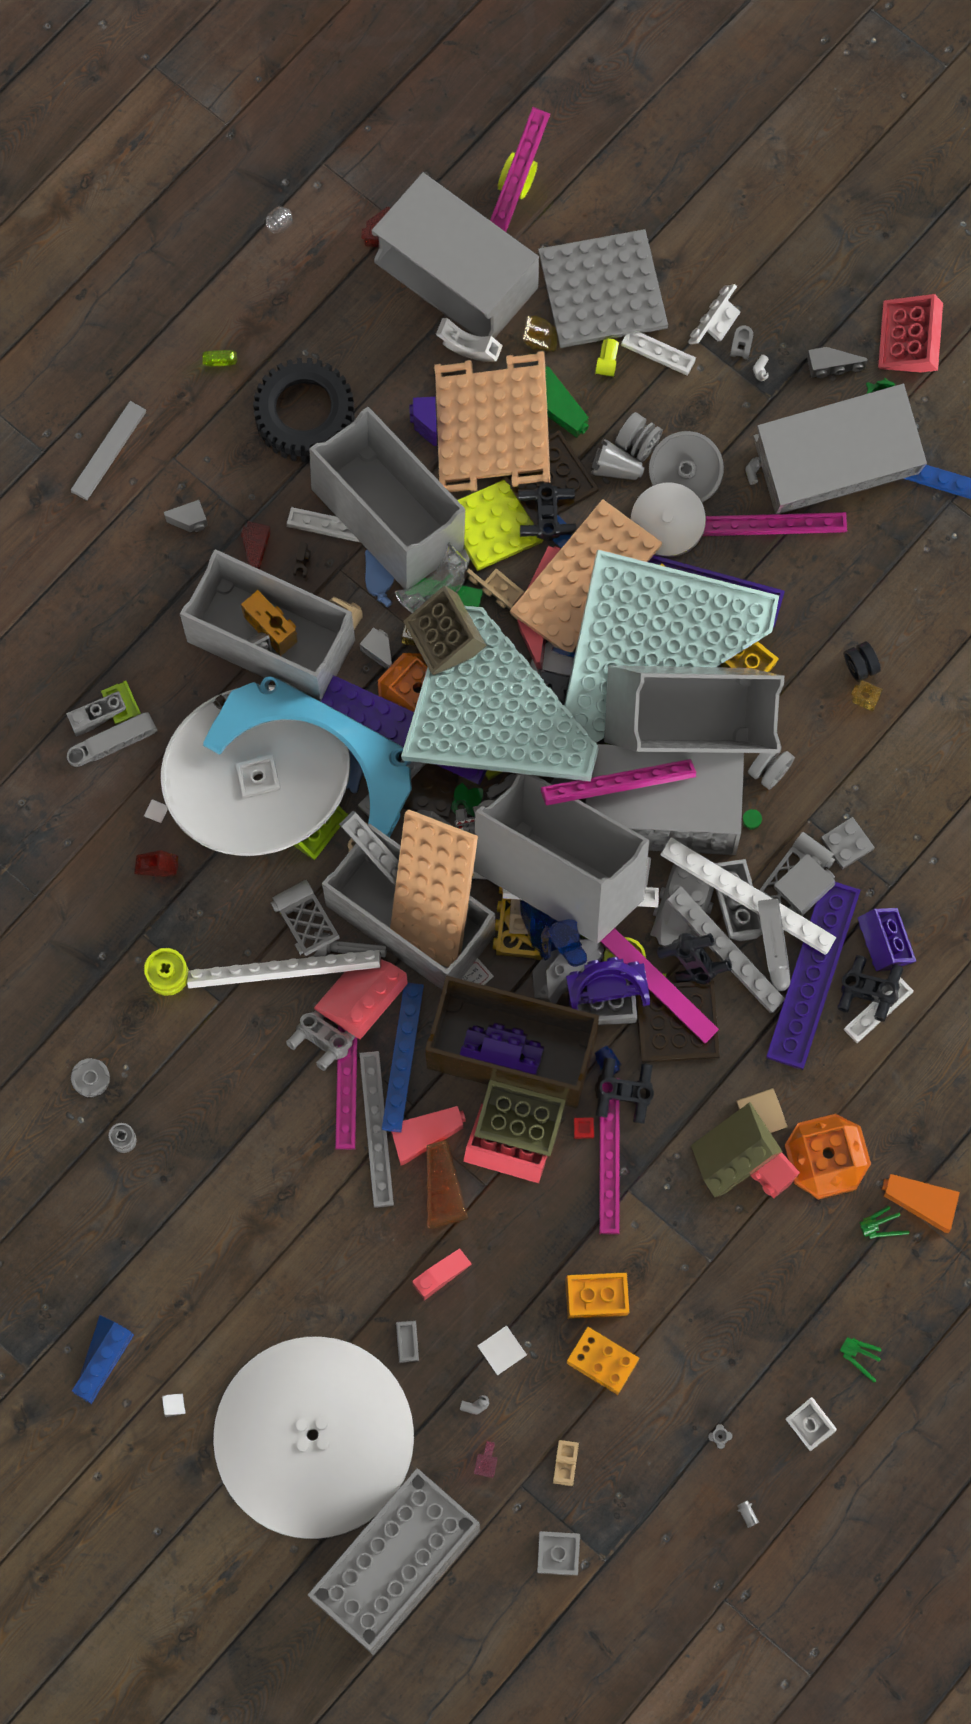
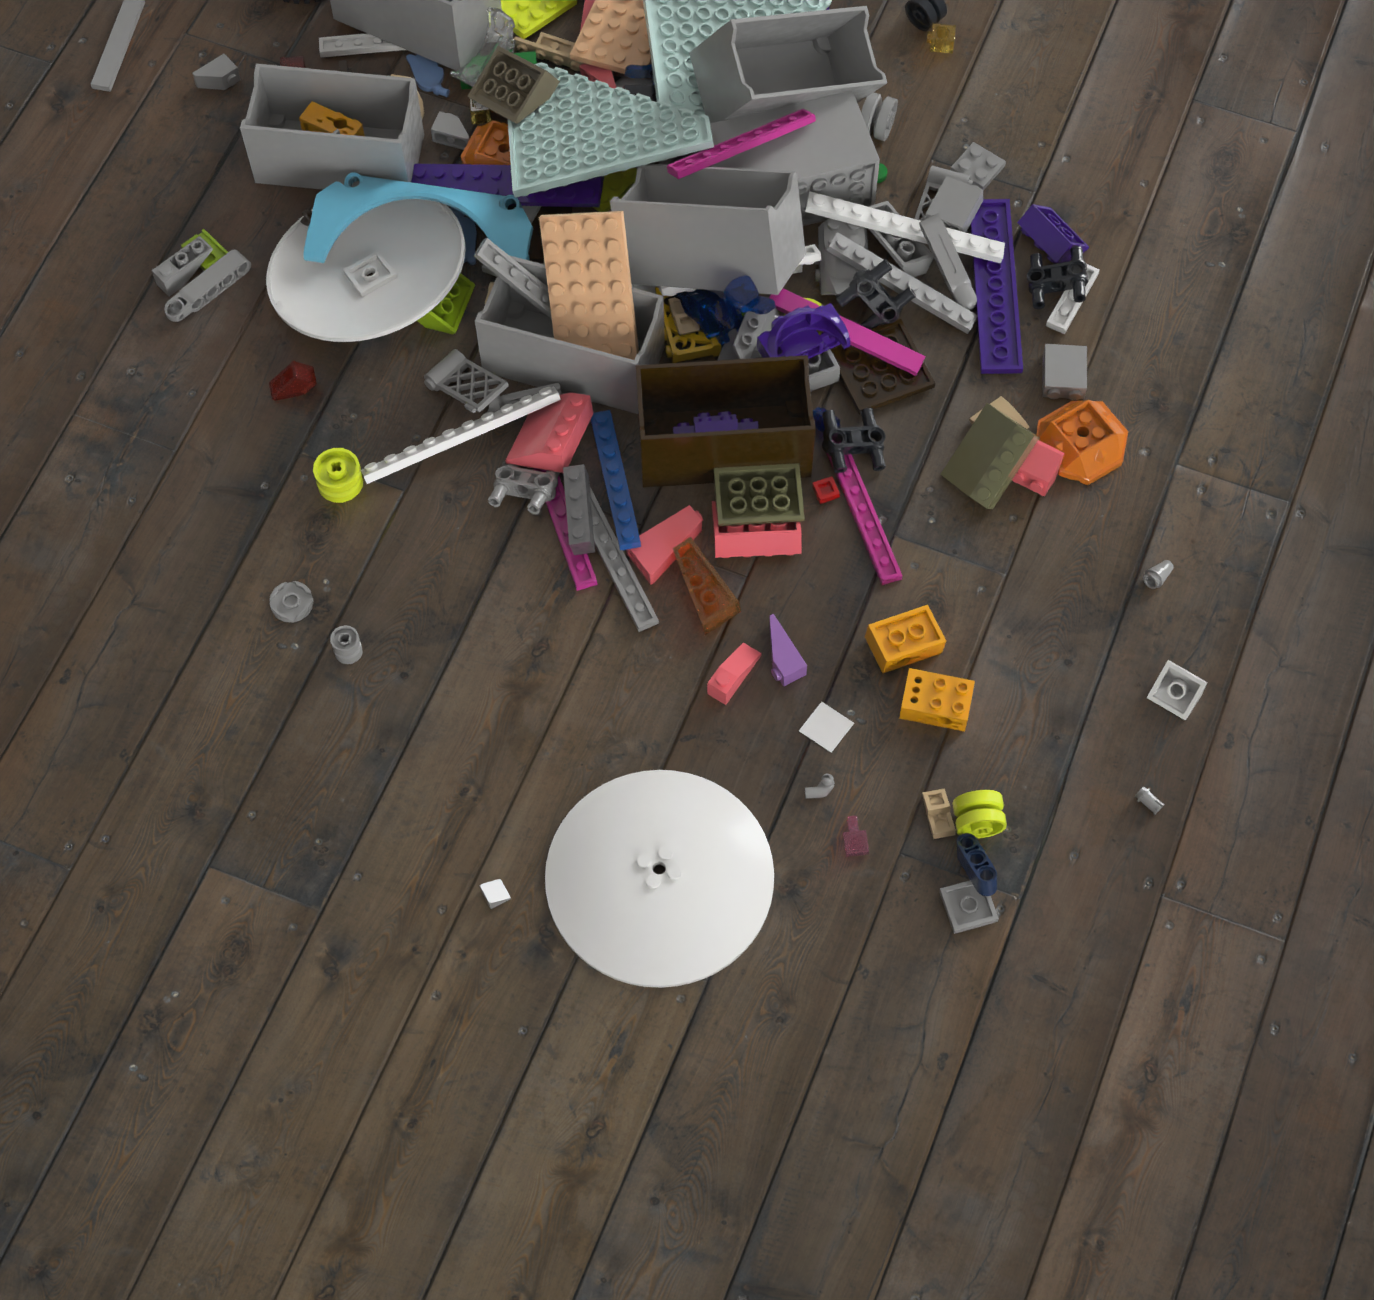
camera: 20 degrees left, 10 degrees down
blue wedge [72,1315,134,1404] -> none
white sticker [144,800,168,823] -> none
light grey piece [308,1468,480,1655] -> none
light grey tile [396,1321,419,1363] -> none
light grey plate [708,1424,732,1449] -> none
green plant [840,1337,882,1382] -> none
green plant [860,1206,910,1239] -> none
orange slope [882,1174,960,1233] -> none
none -> flat silver brick [563,464,595,555]
none -> medium lavender slope [769,614,807,686]
none -> neon yellow wheel [952,790,1007,838]
none -> dark blue beam [956,833,997,896]
none -> light grey brick [1042,344,1087,400]
none -> light grey cone [1143,560,1174,589]

